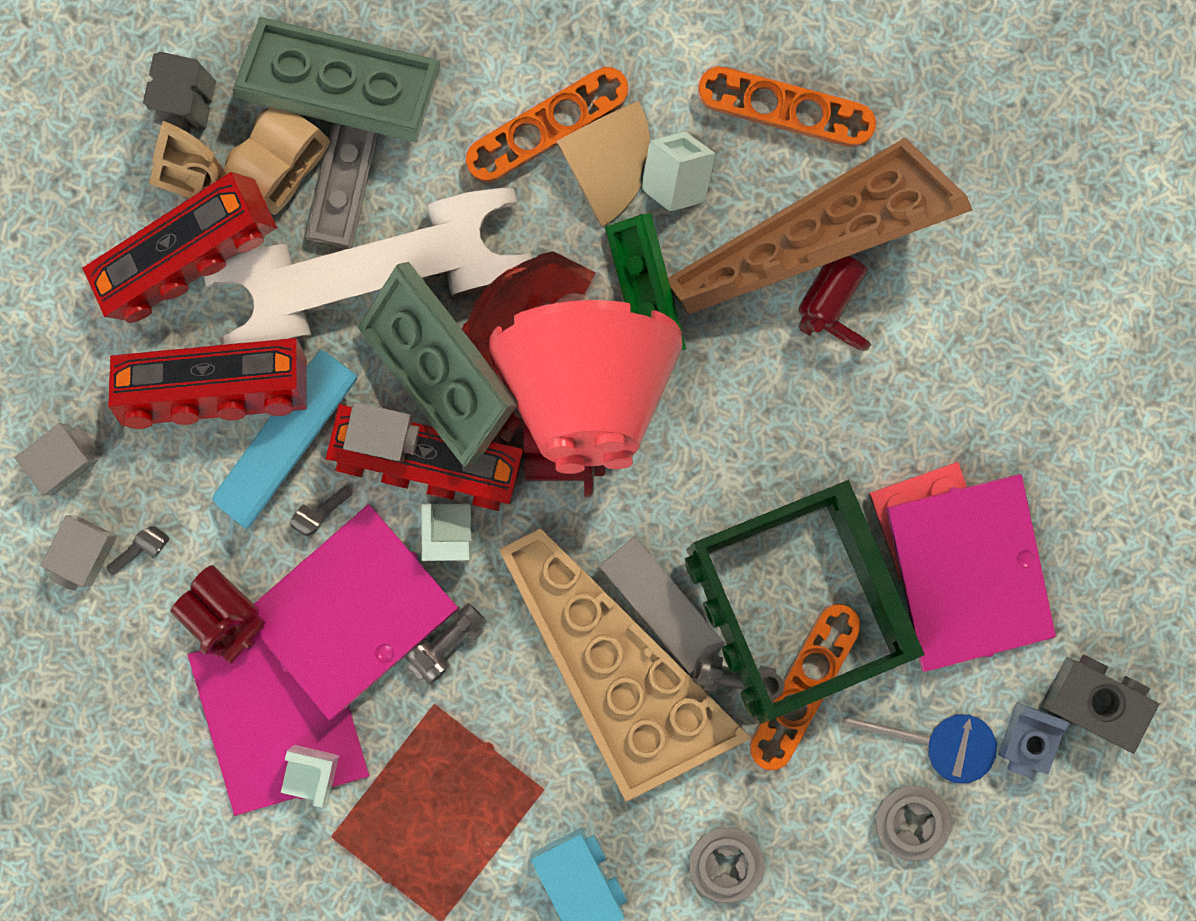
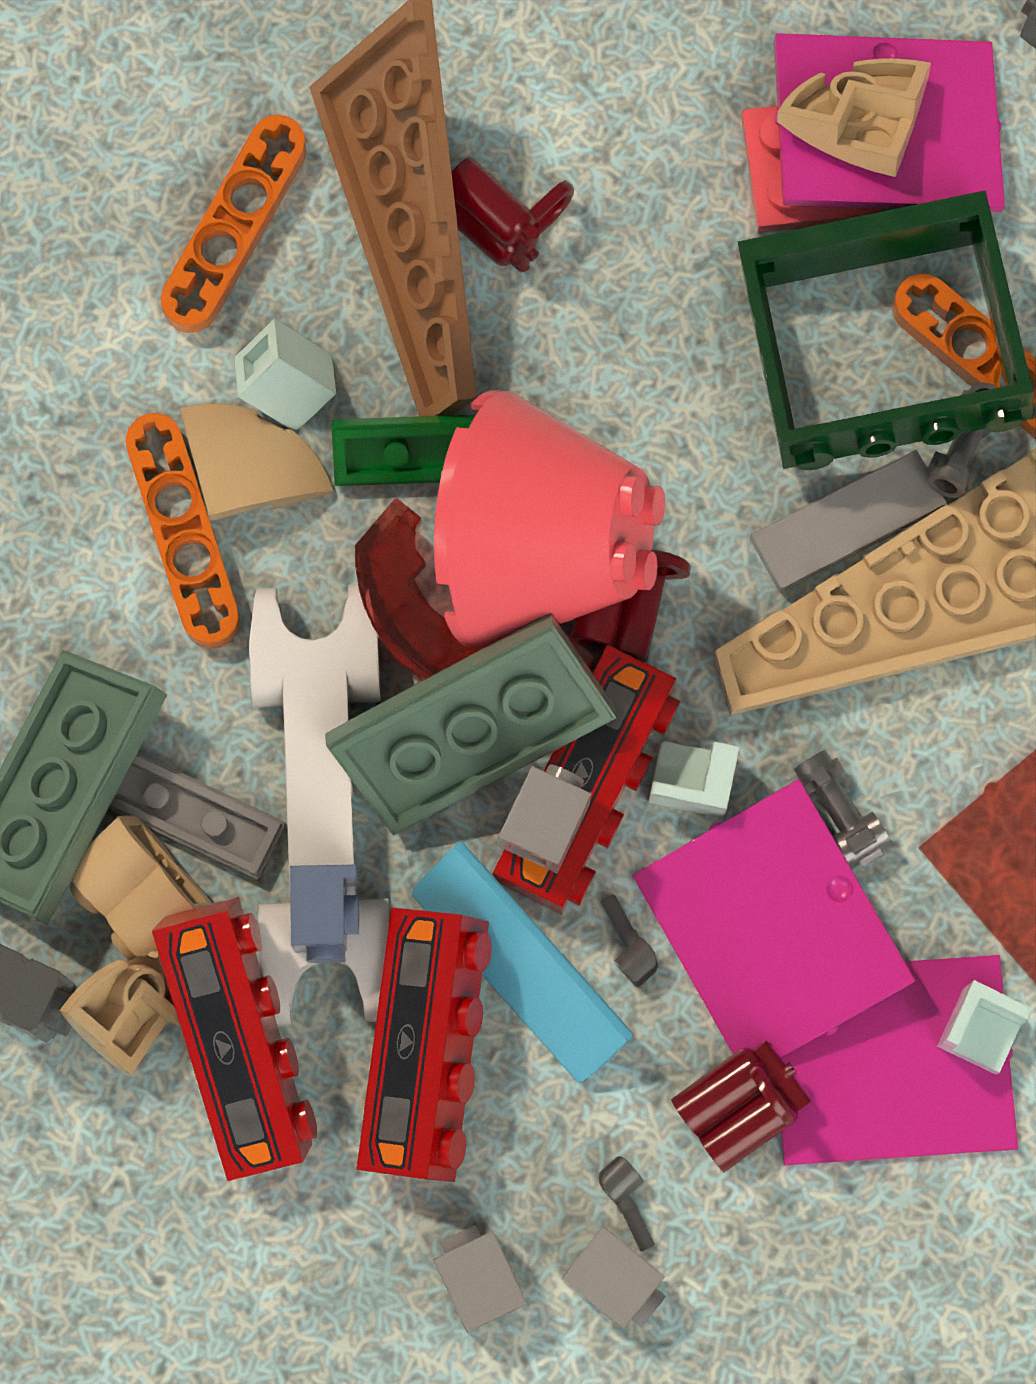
camera: 80 degrees left, 10 degrees down
none -> sand blue brick [290,864,359,964]
none -> tan brick [777,59,931,177]

